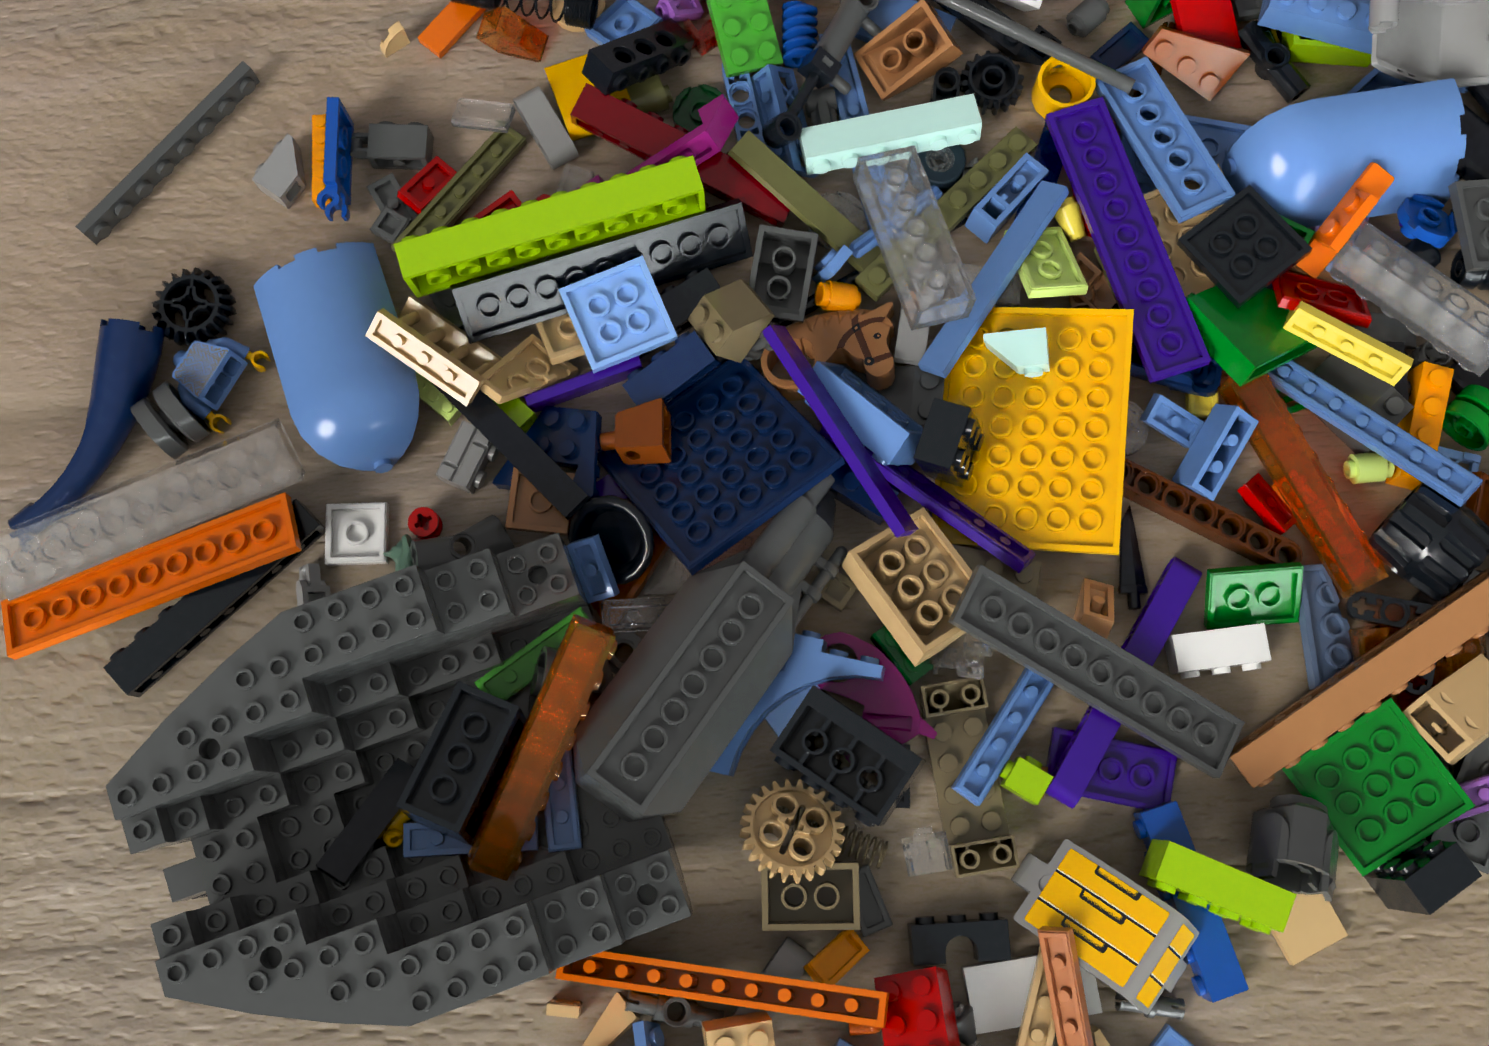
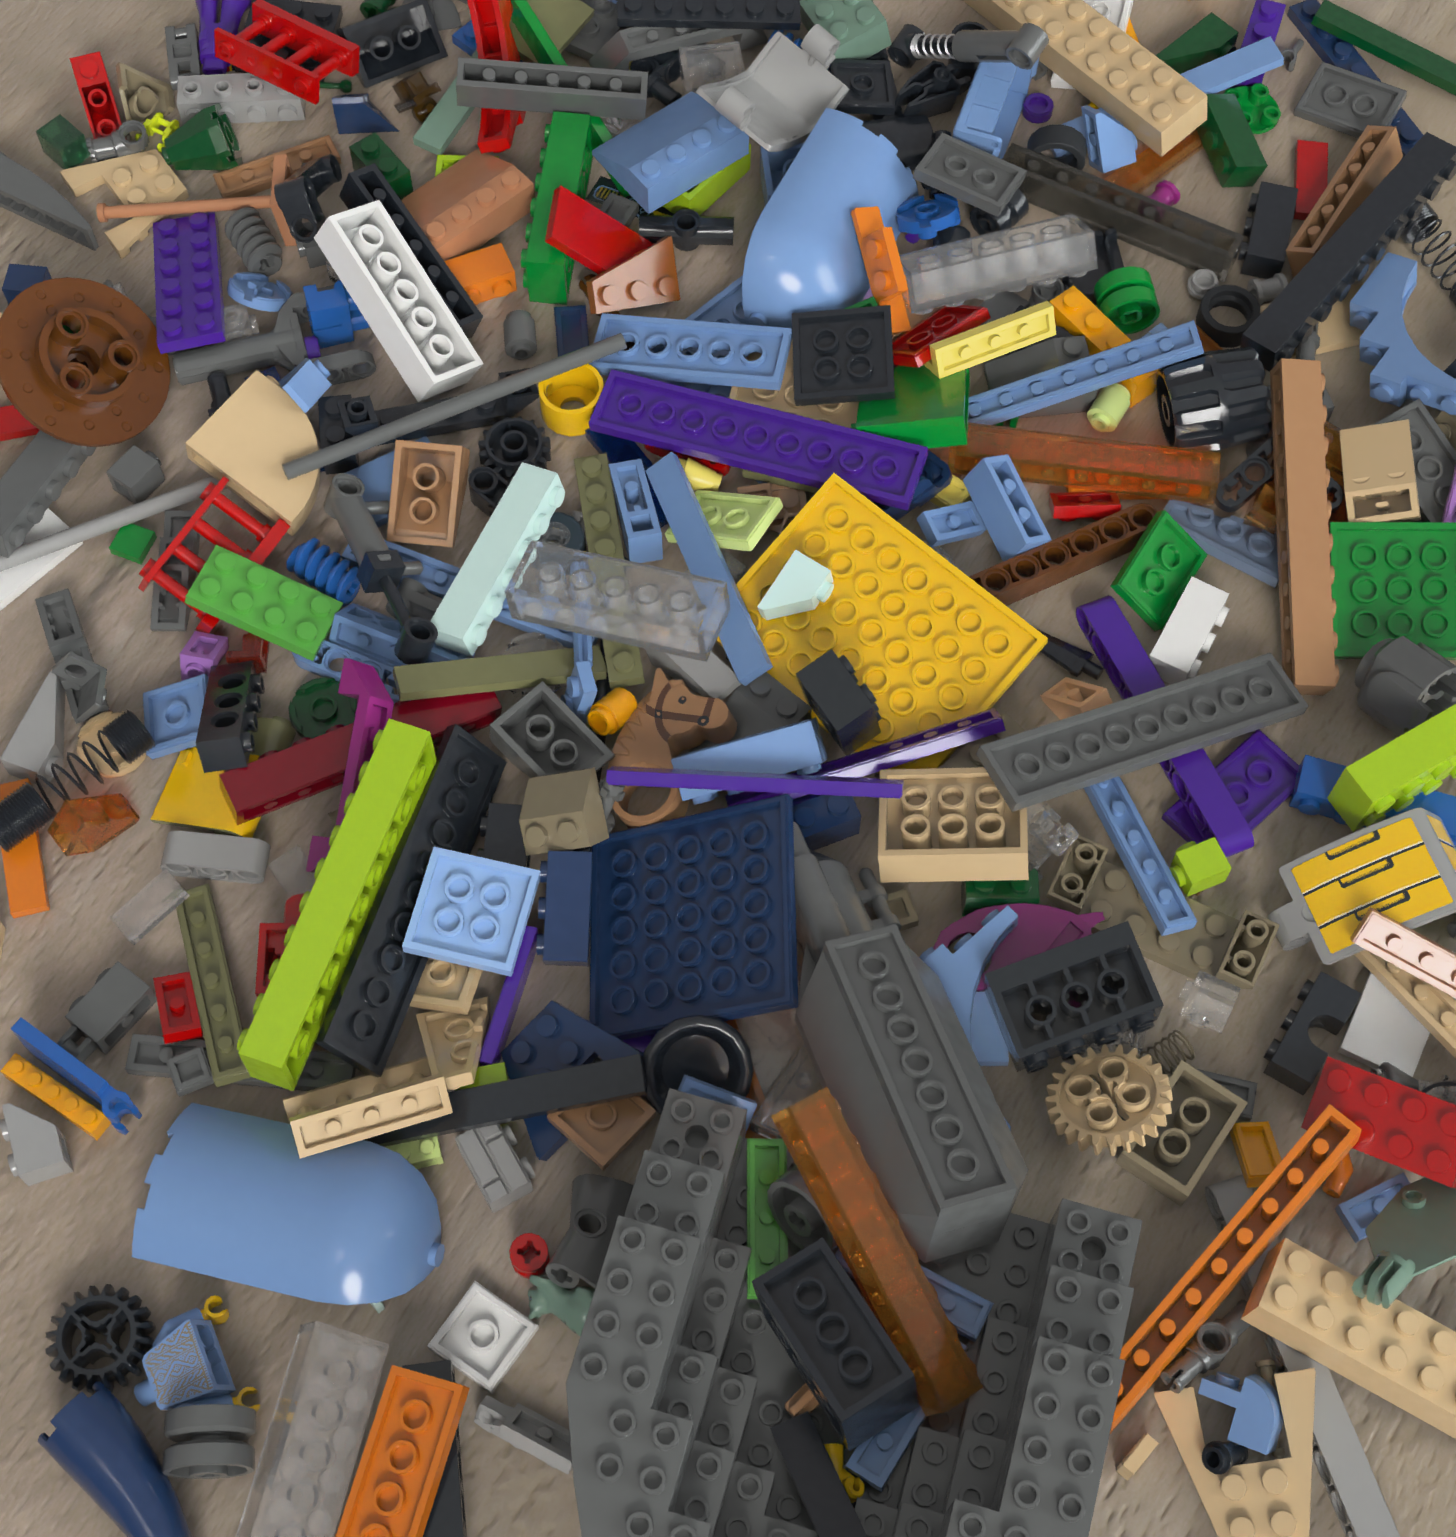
camera: 55 degrees left, 15 degrees down
dark orange torso [599,398,672,465] -> none

